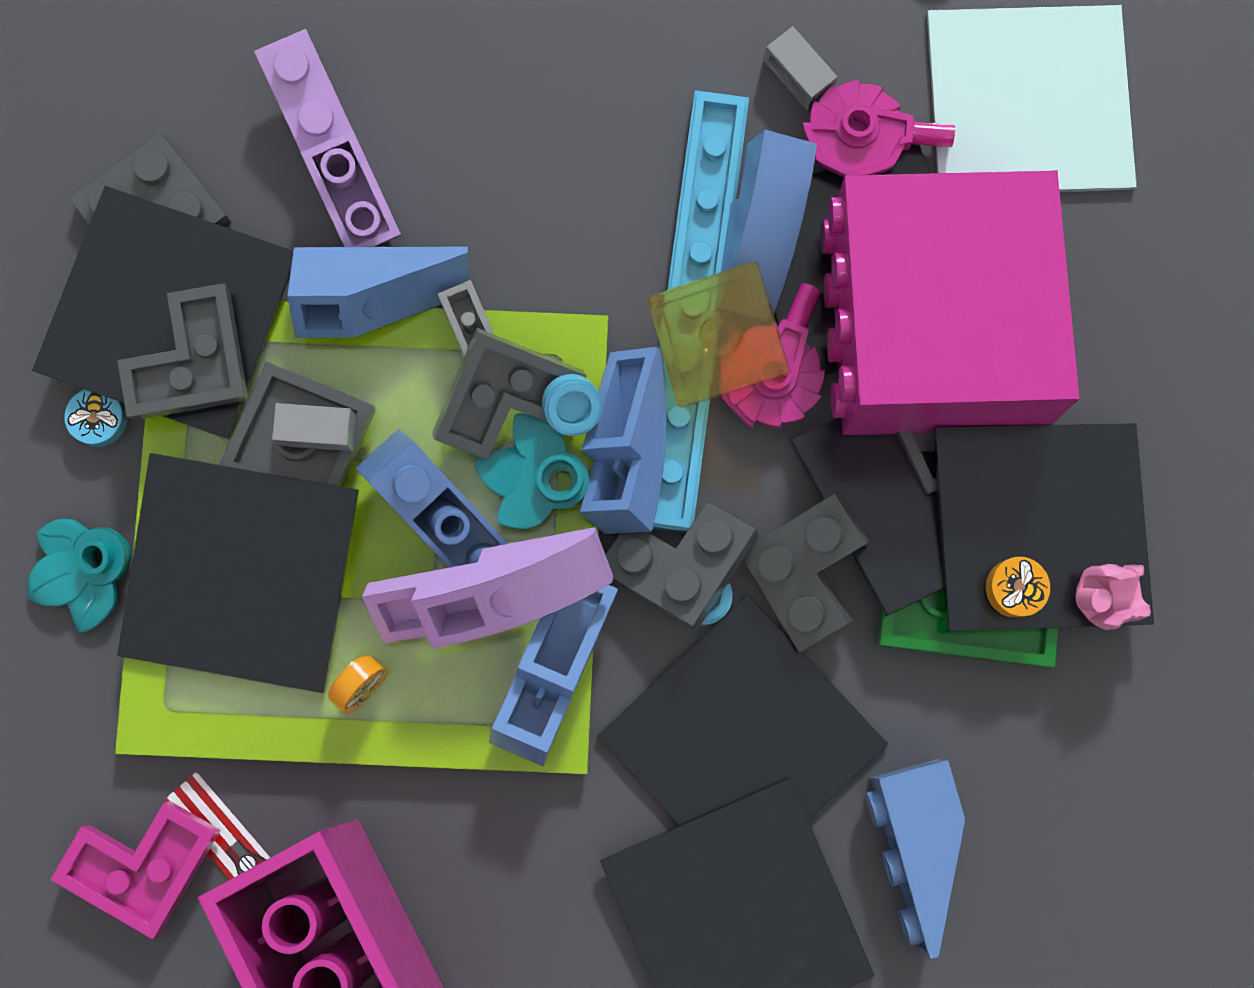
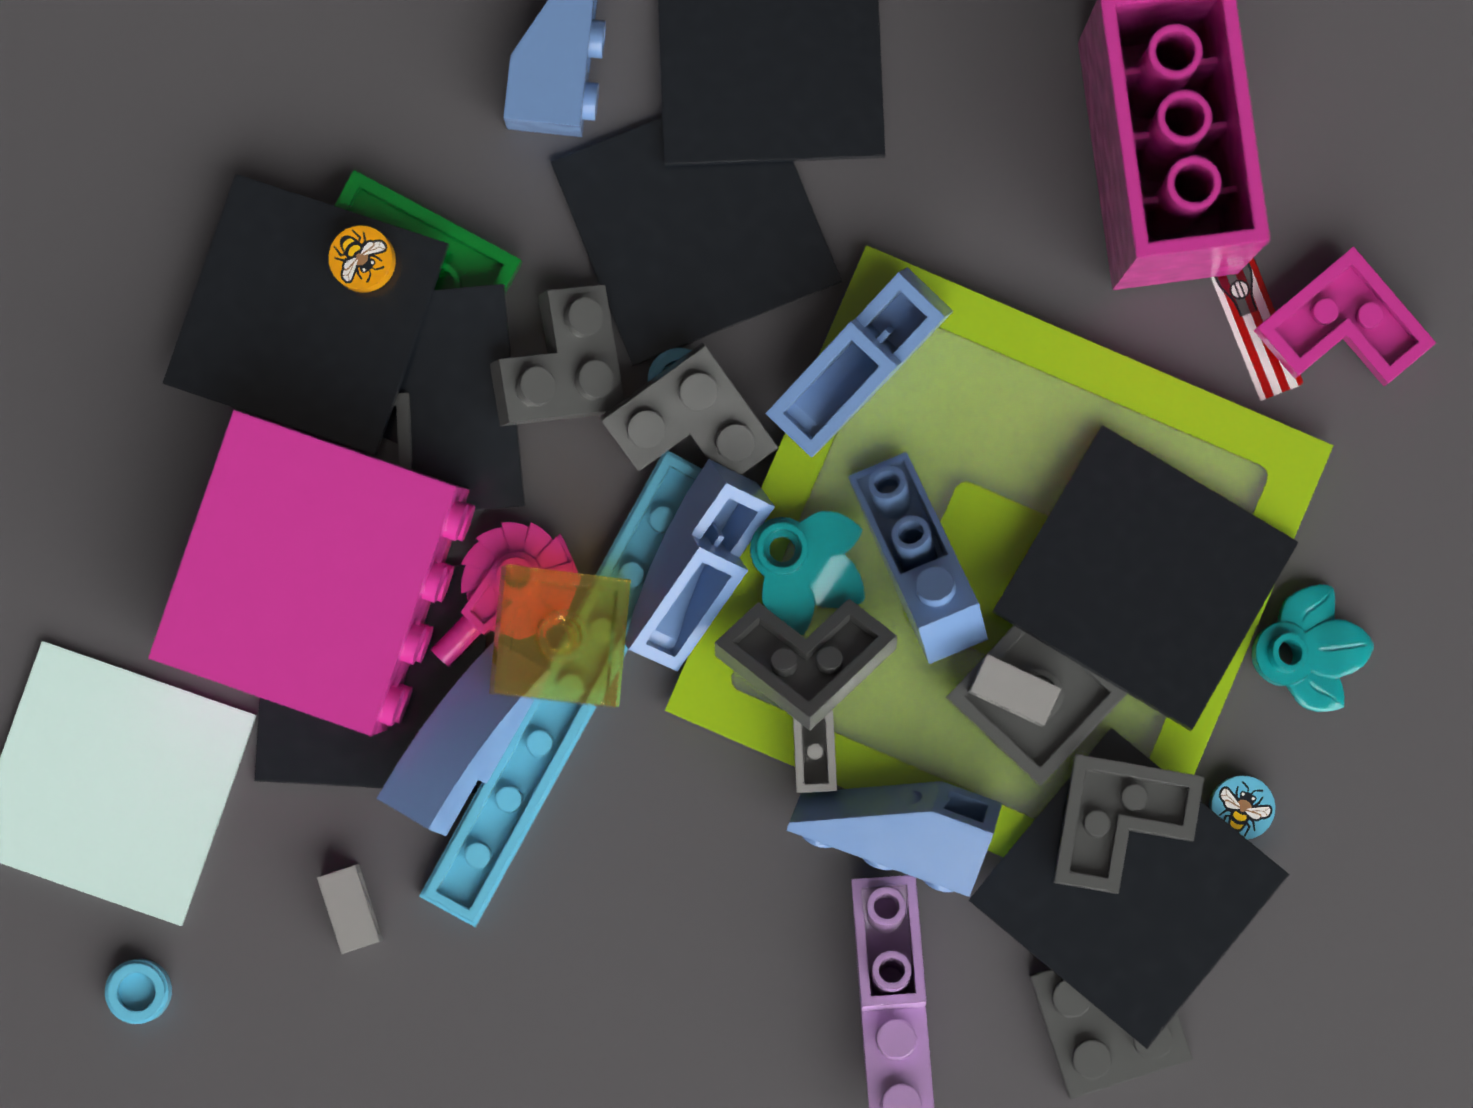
camera: 155 degrees left, 5 degrees up
light orange tile [328,655,386,714] -> none
lavender slope [362,527,613,649] -> none
medium azure tile [542,374,603,436] -> none
dark pink piece [802,80,955,177] -> none
bright pink arm [1075,564,1151,631] -> none

